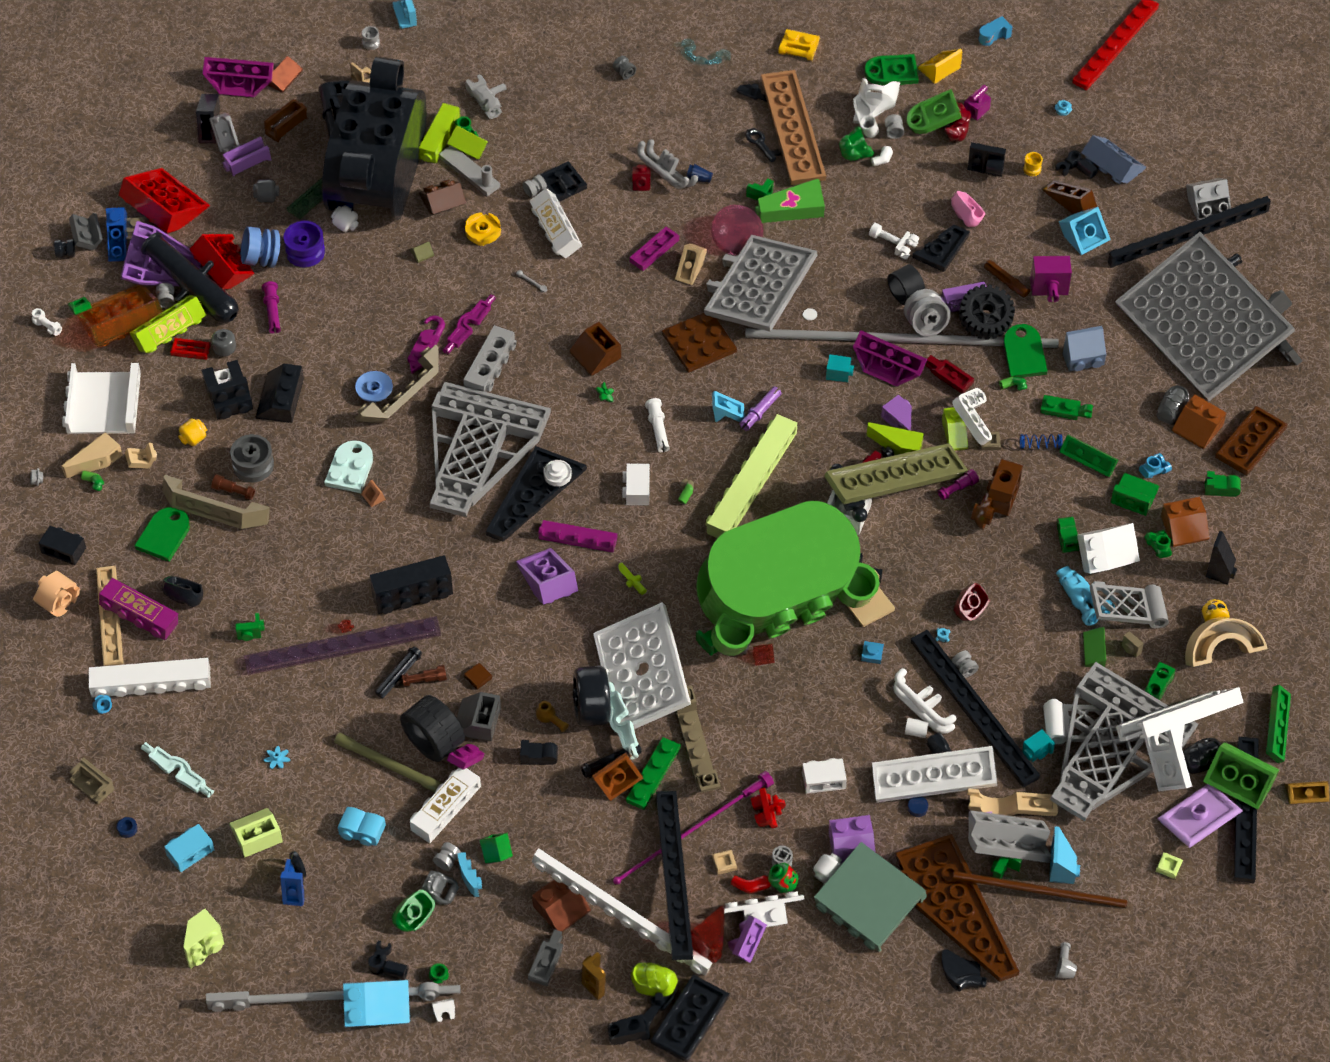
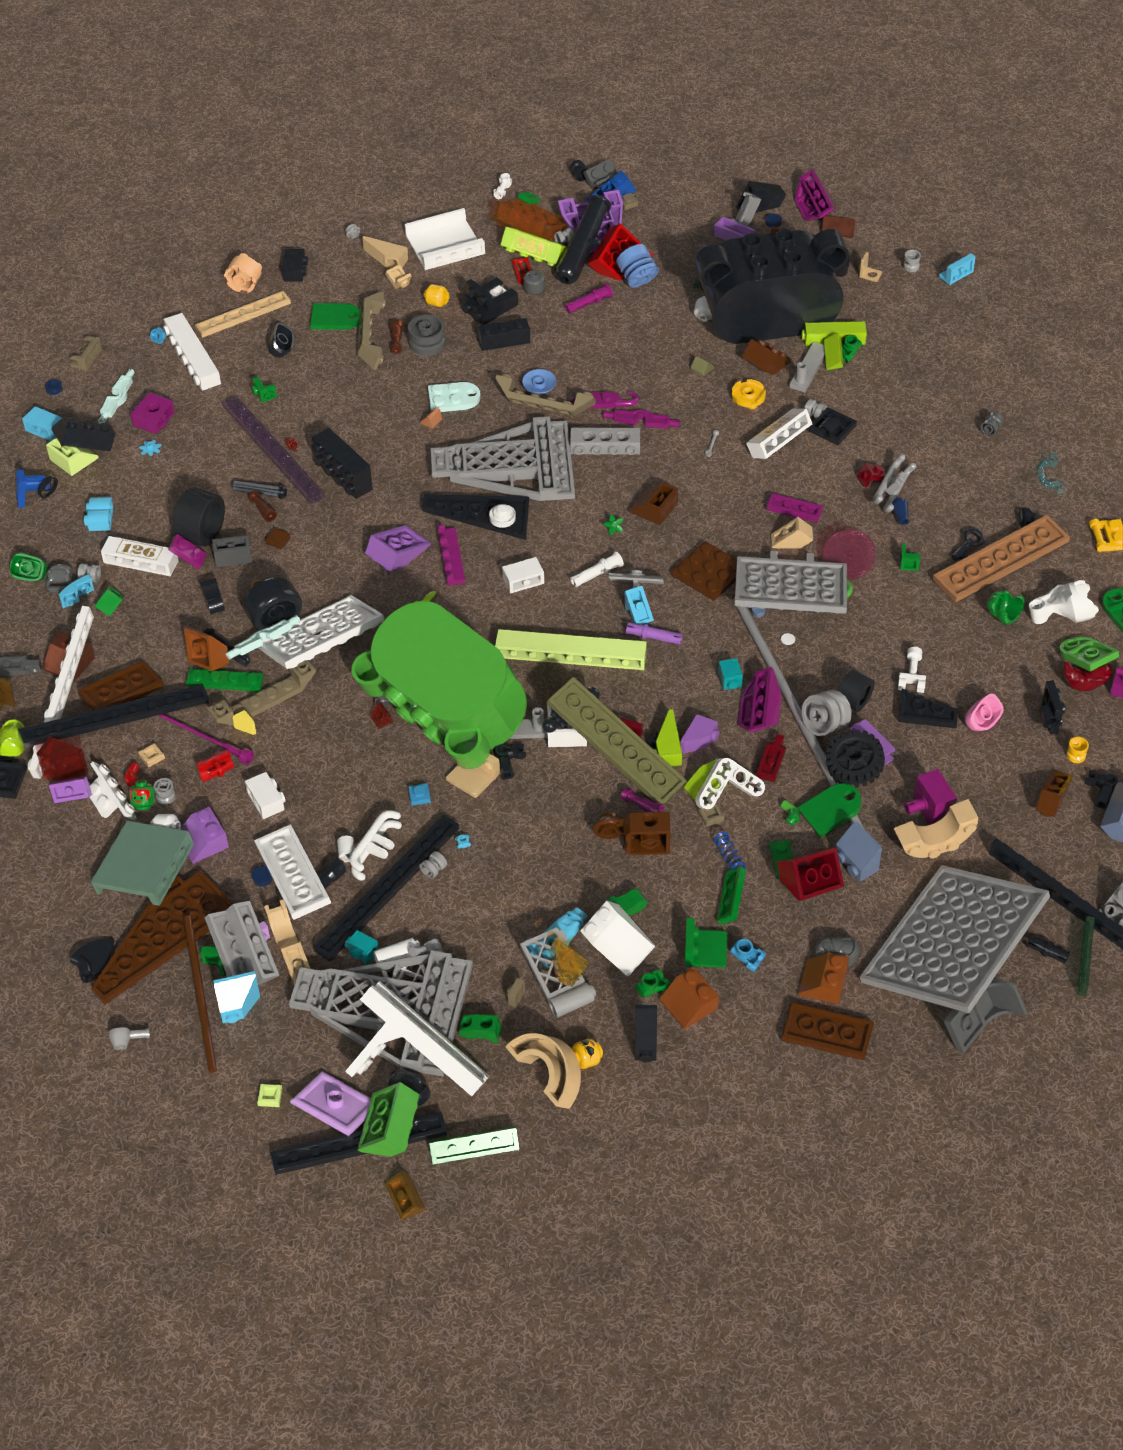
camera: 70 degrees right, 5 degrees down
arm [81,471,104,491] -> none
magenta brick [99,578,178,640] -> none
red slope [118,168,210,233] -> none
dark purple wheel [283,221,325,267] -> none
olive piece [334,733,442,793] -> none
light grey piece [465,75,506,119] -> none
bright green arm [678,479,694,504] -> none
bright green slope [755,179,825,223] -> none
white arm [871,146,893,166] -> none
light grey wheel [885,114,904,139] -> none
dark red piece [953,583,990,621] -> none
reddish brown axle [984,260,1030,298] -> none
medium azure slope [1059,207,1111,255] -> none
bright green slope [1083,627,1106,667] -> none
green leg [1205,471,1241,497] -> none
none -> black slope [51,418,116,451]
none -> reddish brown plate [78,660,163,711]
none -> magenta brick [131,392,175,434]
none -> light yellow slope [232,710,256,735]
none -> light grey bar [408,939,443,957]
none -> clear yellow slope [551,938,590,988]
none -> light grey shield [608,570,664,589]
none -> dark blue tile [766,214,782,228]
none -> dark red slope [777,847,844,901]
none -> tan brick [894,799,978,859]
none -> clear green tile [1077,916,1095,996]

